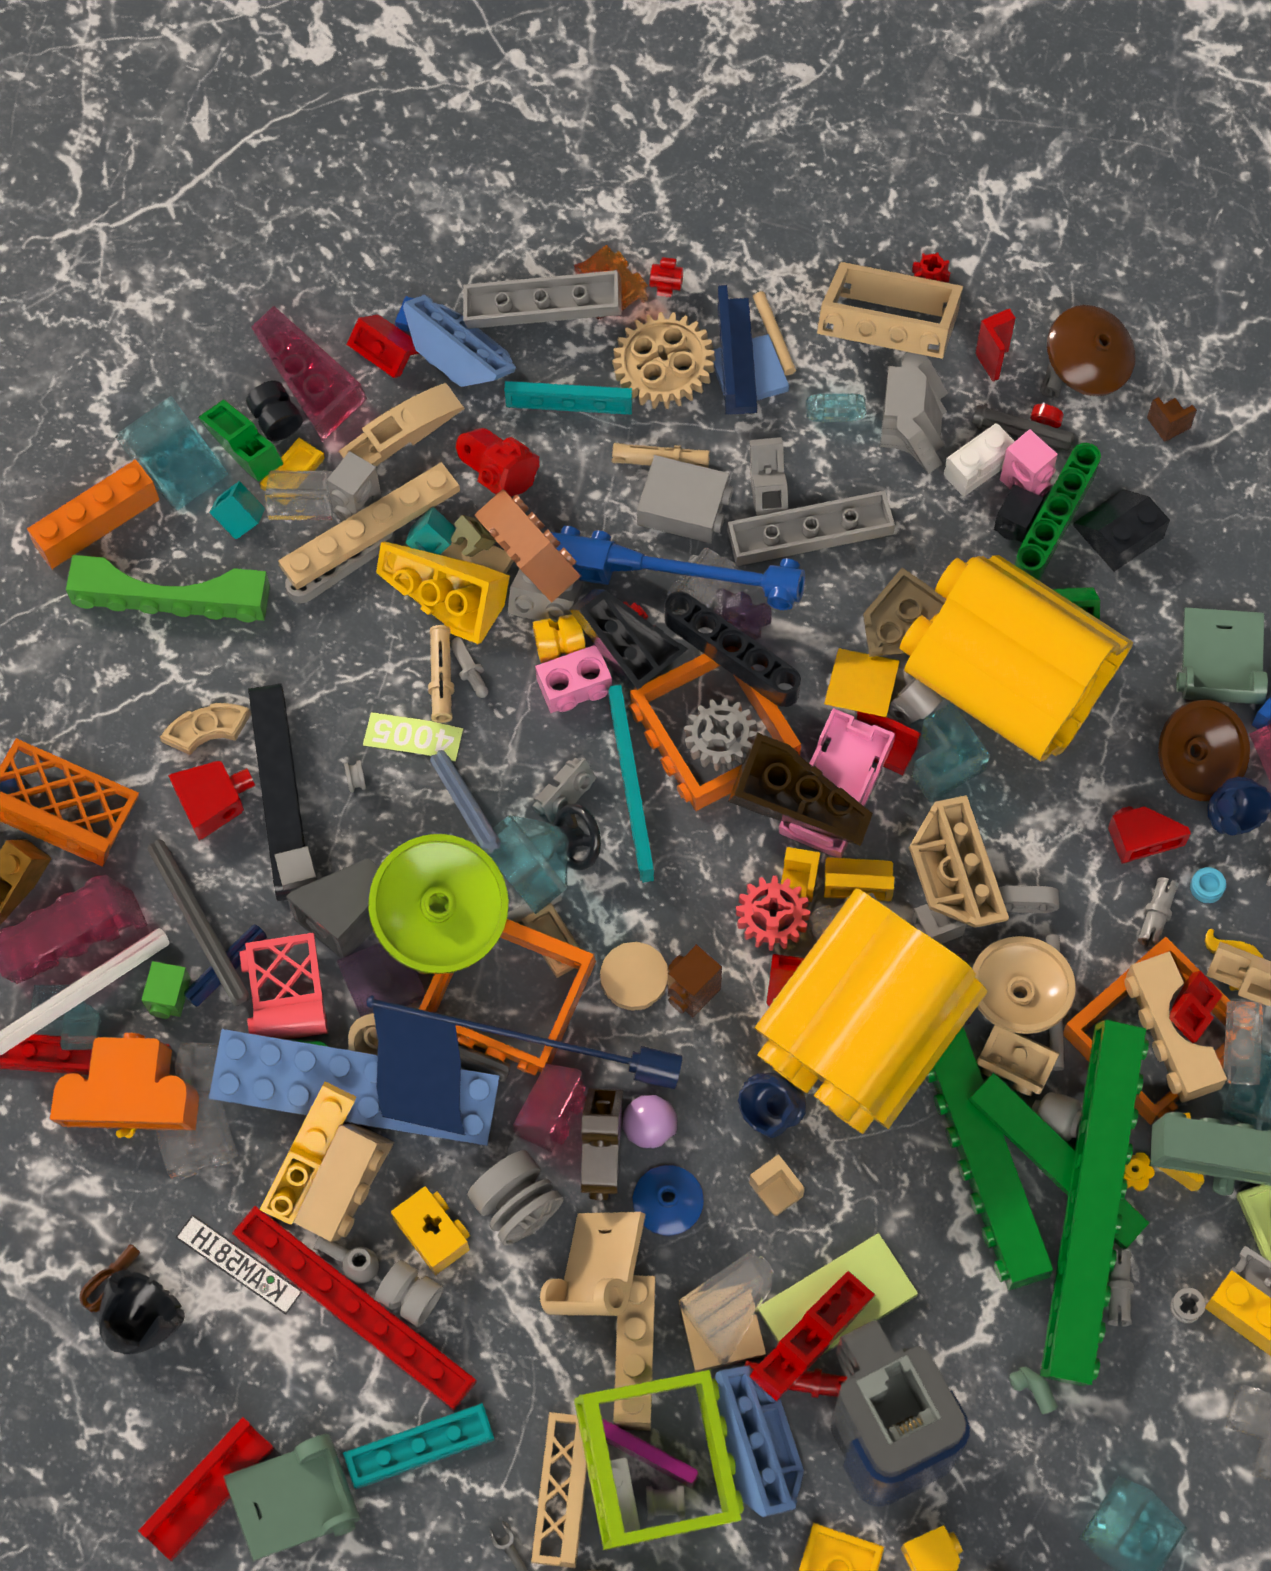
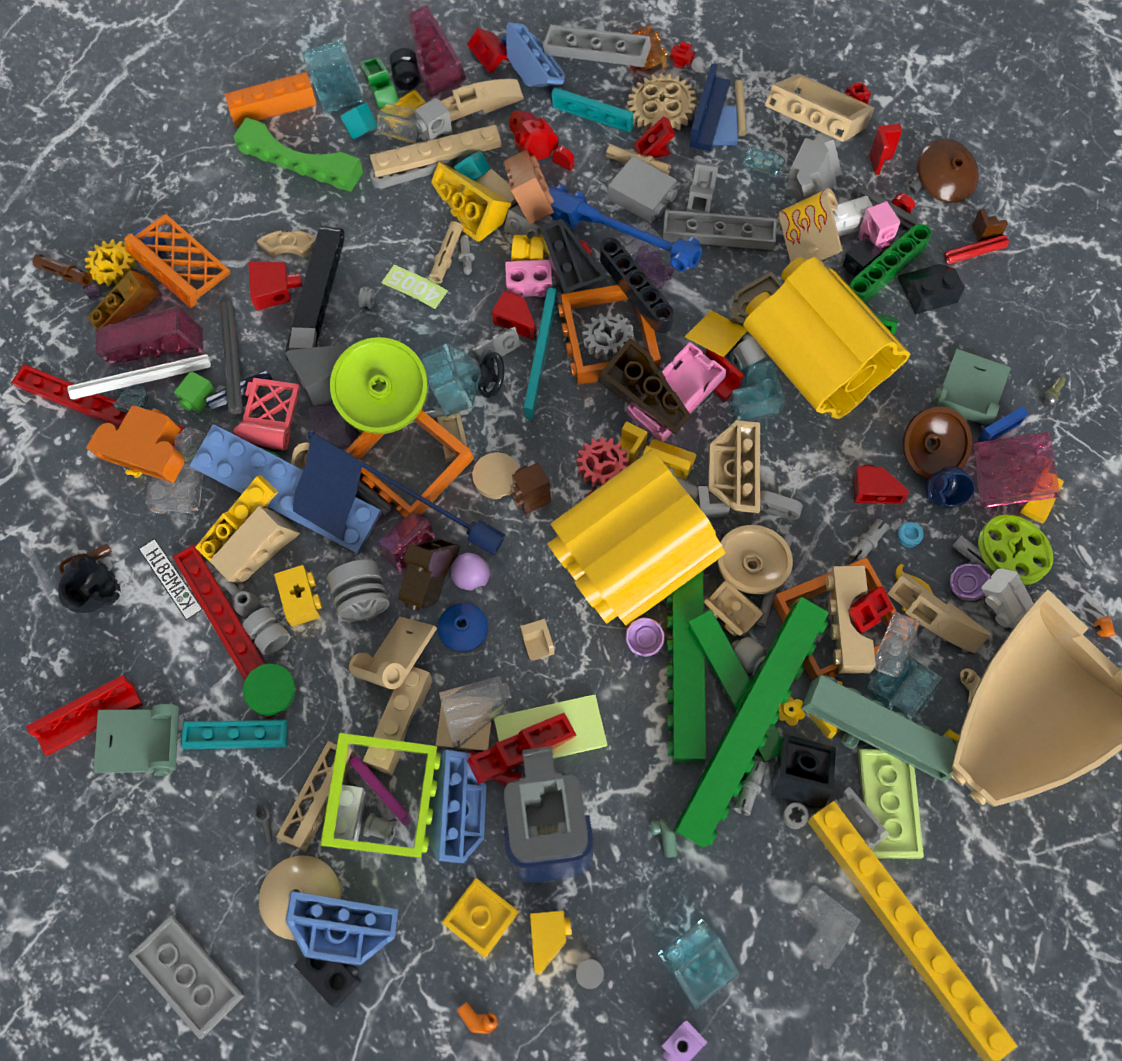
camera: 20 degrees right, 0 degrees up
sand blue axle [430,750,501,853] -> none
olive tile [451,515,496,557] -> none
dark blue hair [738,1072,806,1138] -> none
none -> green tile [243,663,296,716]
none -> red slope [492,291,536,341]
none -> red tile [552,146,575,171]
none -> lavender hair [625,617,665,657]
none -> red slope [633,116,676,159]
none -> black slope [771,734,836,808]
none -> tan door [777,188,843,262]
none -> red axle [943,235,1009,264]

